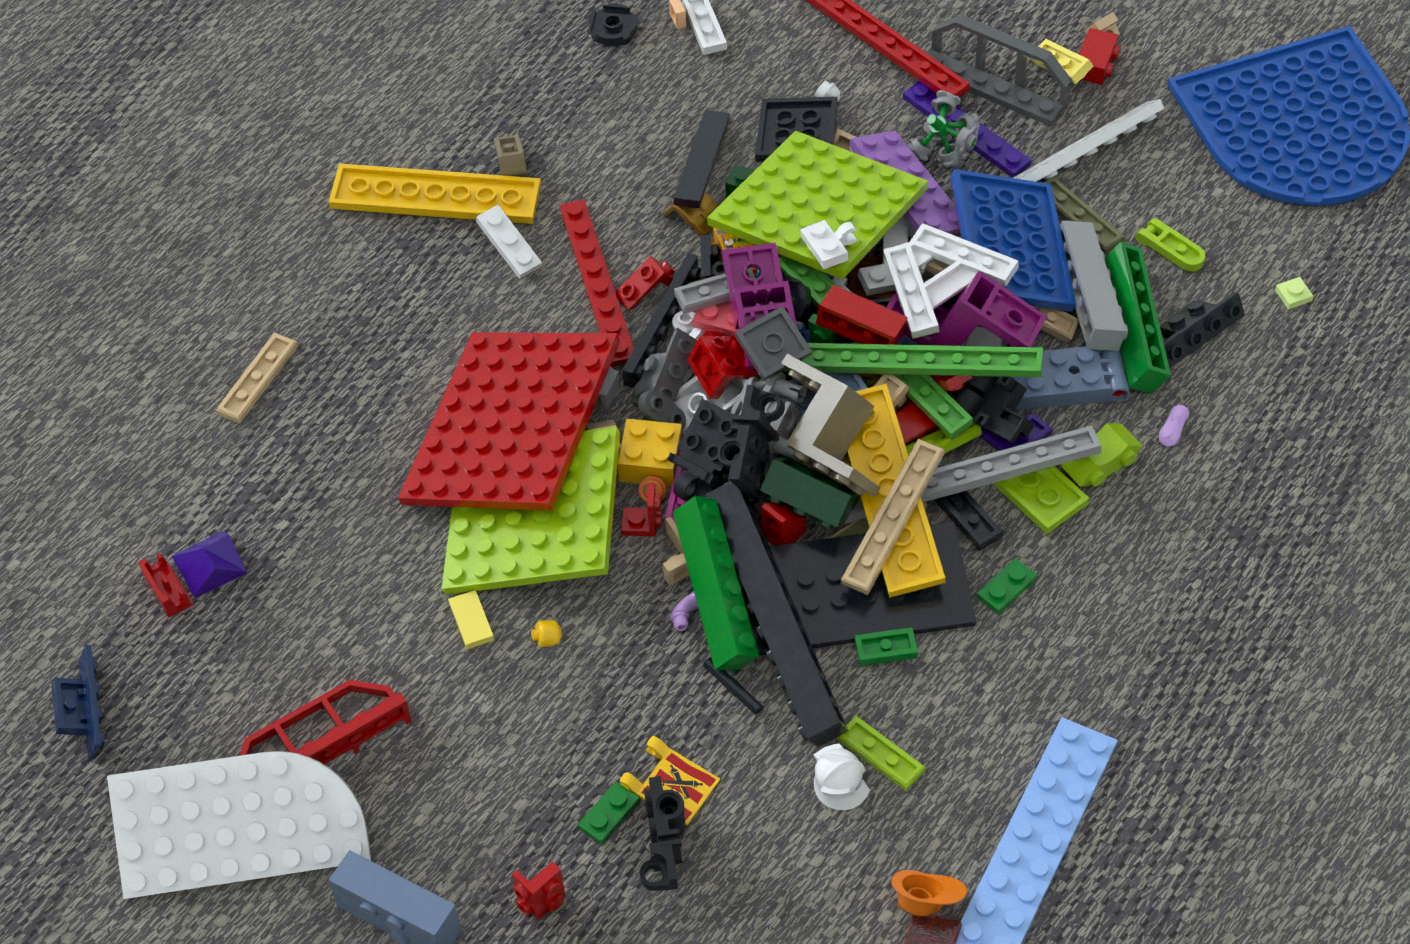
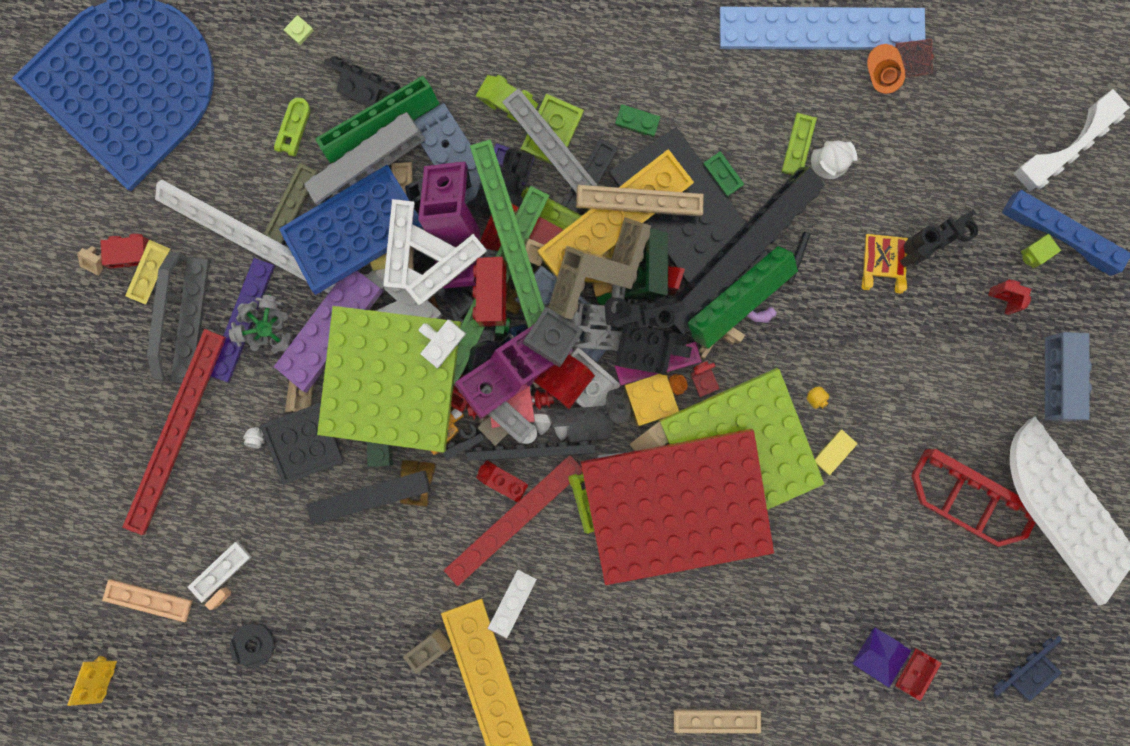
camera: 120 degrees left, 30 degrees up
green plate [578,781,640,845] -> none
lavender piece [1159,405,1189,447] -> none

